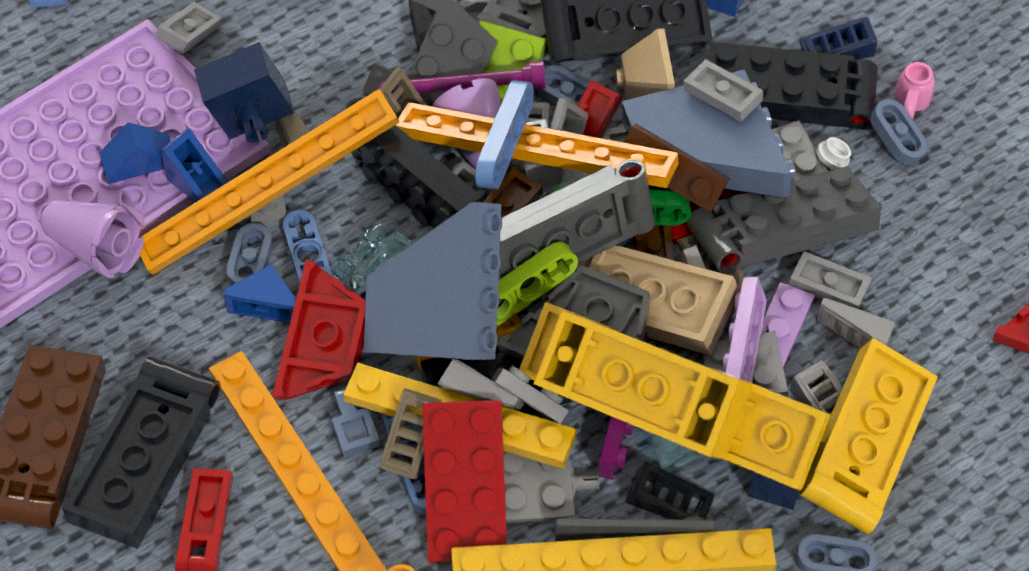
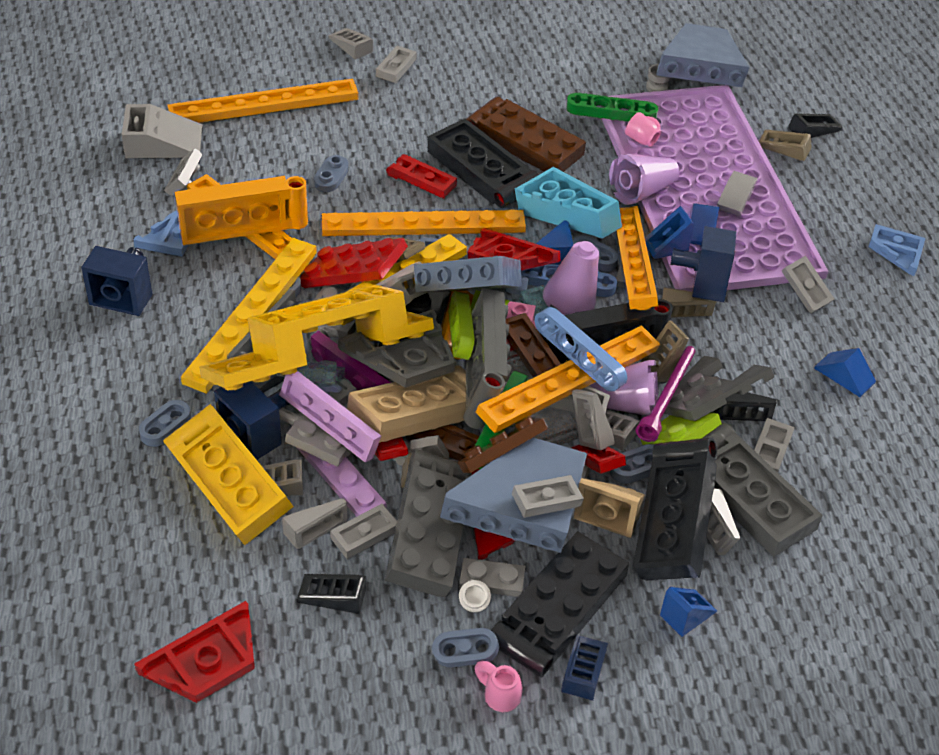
camera: 115 degrees right, 10 degrees down
none -> black slope [297,574,366,614]
none -> medium azure wedge [515,167,622,238]
none -> lavender cone [543,241,599,315]
none -> light grey slope [717,171,758,217]

